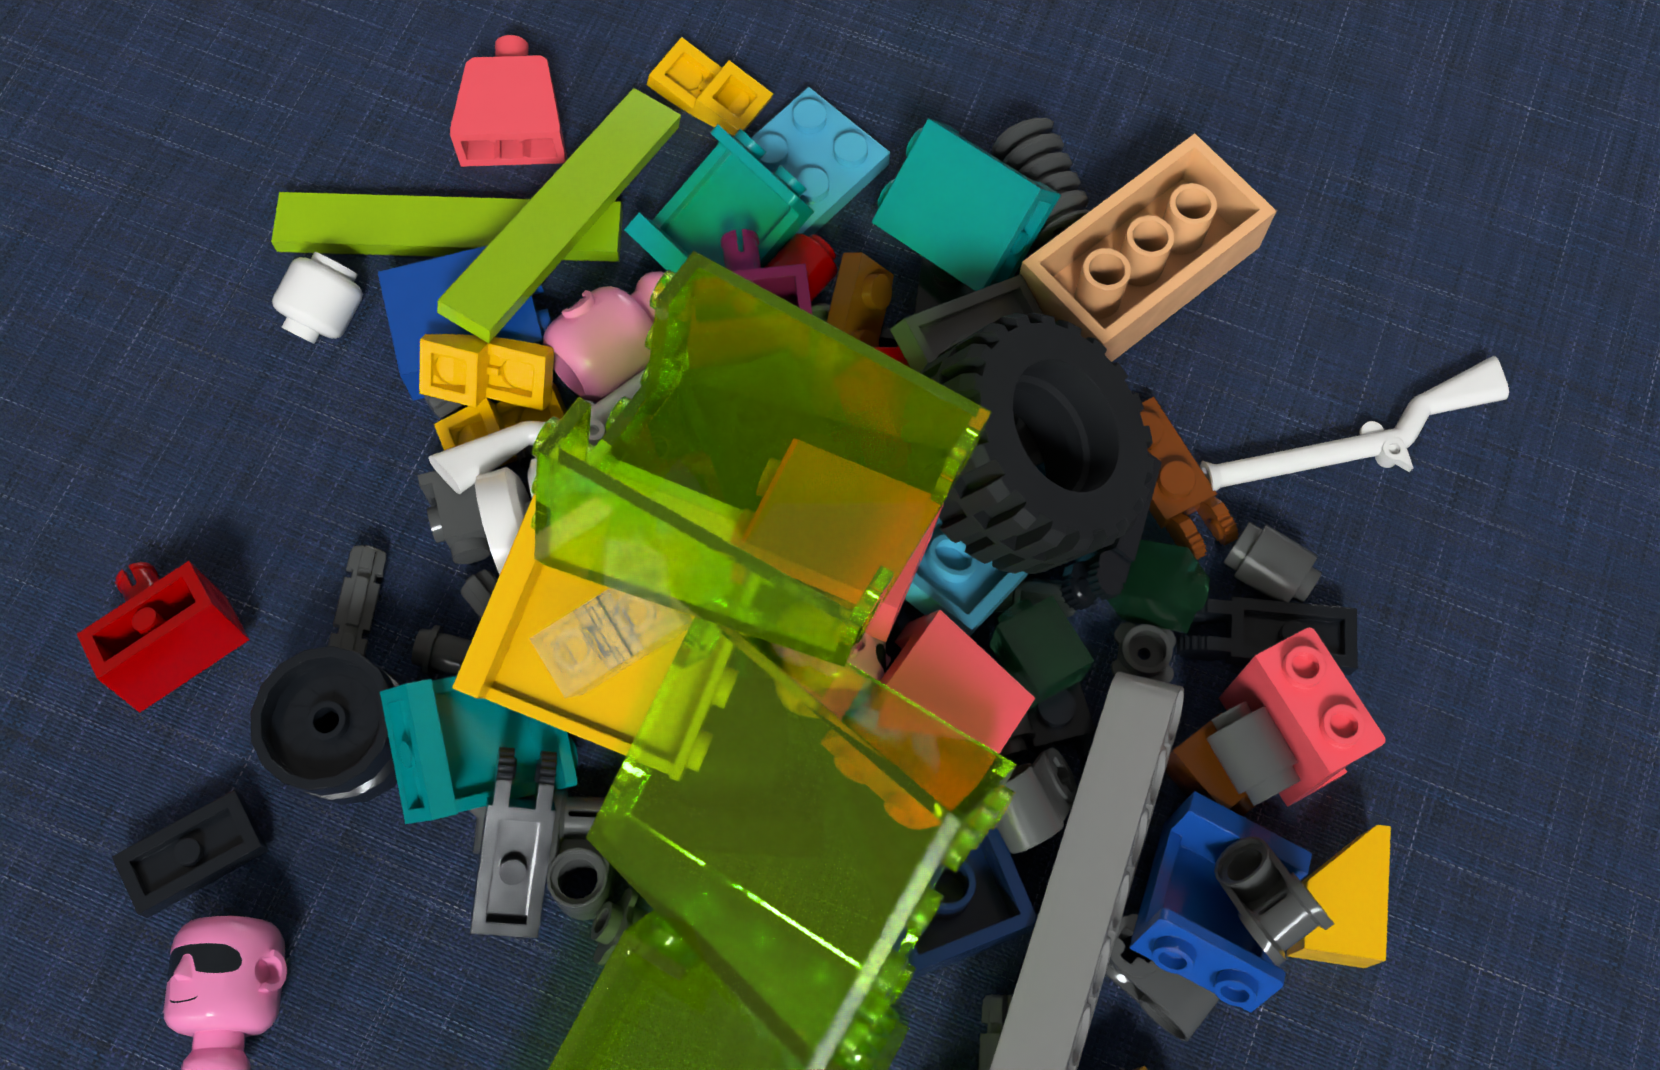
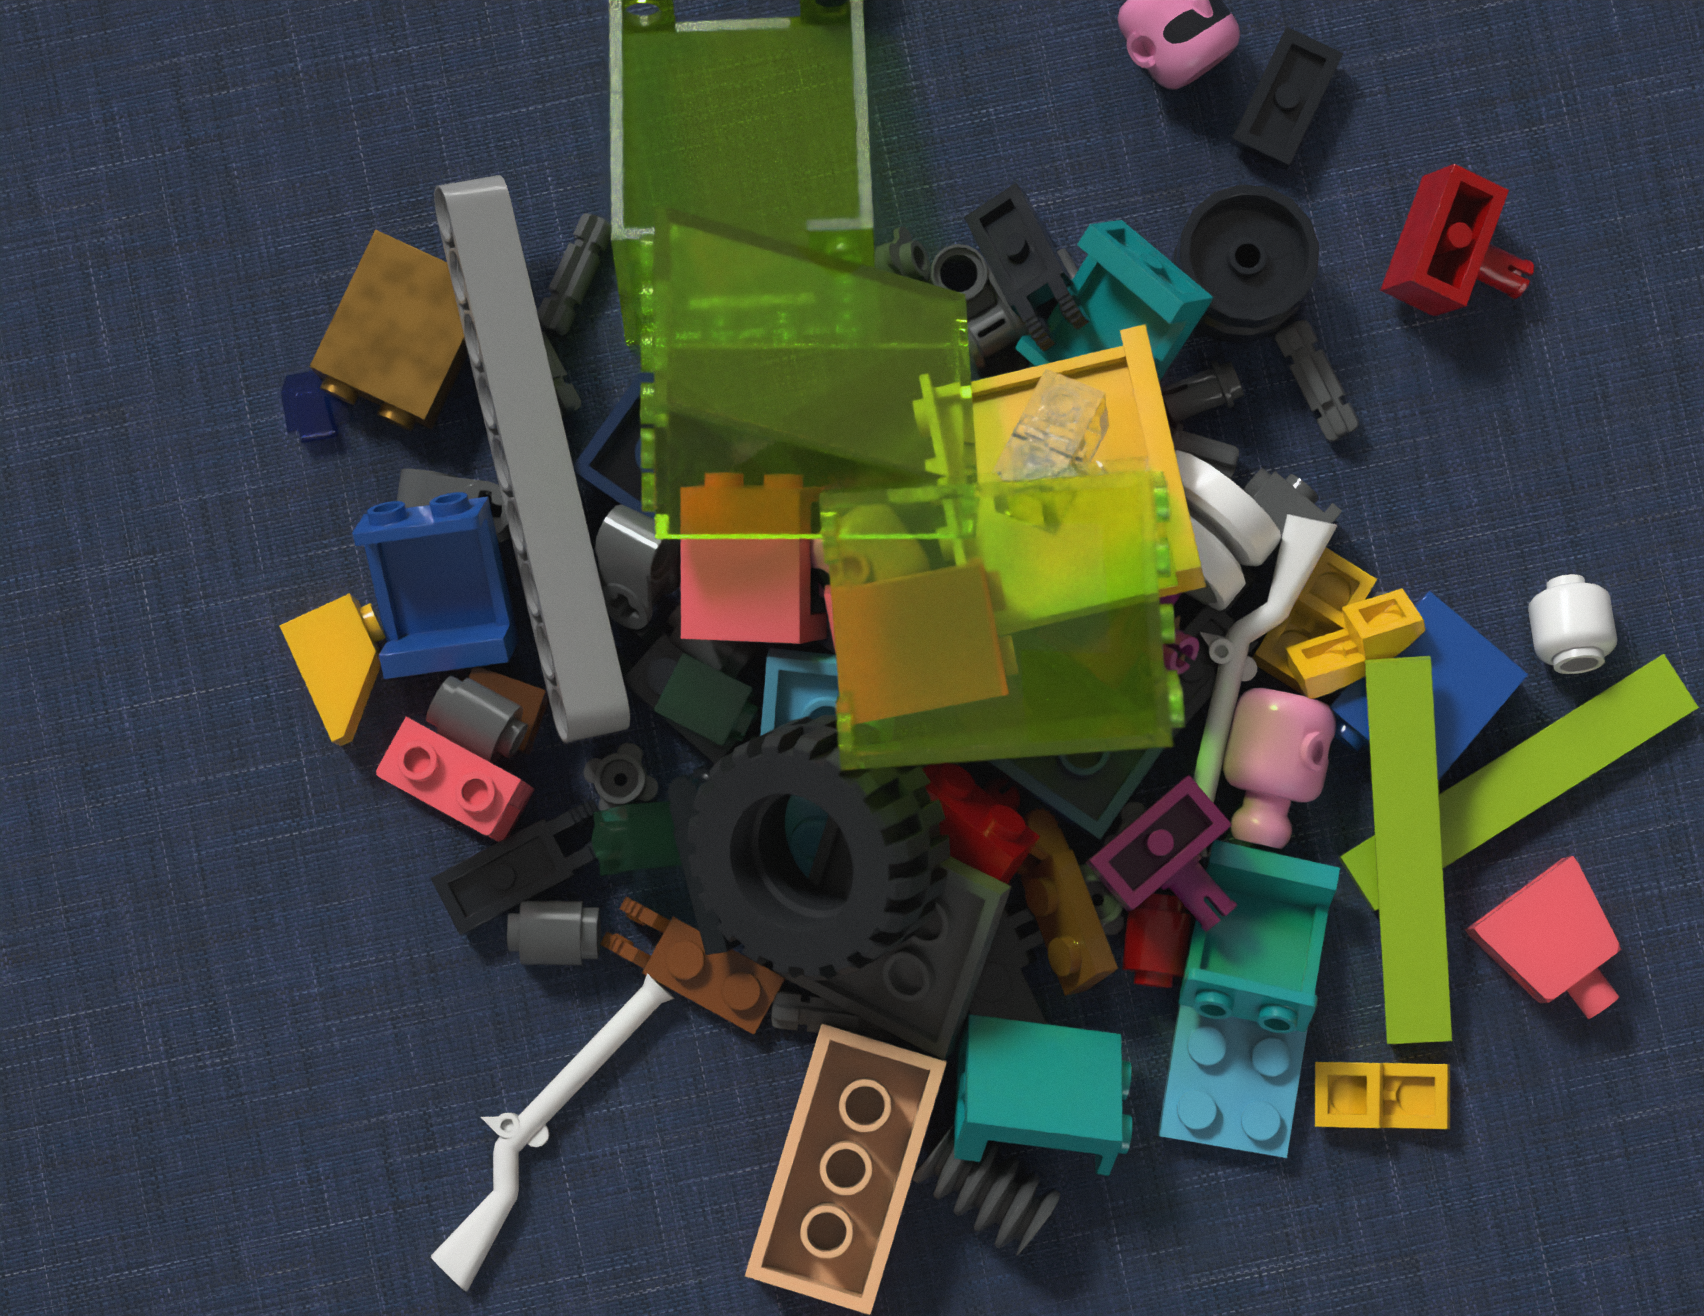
camera: 155 degrees right, 15 degrees up
dark grey piece [1214,836,1334,966] -> none

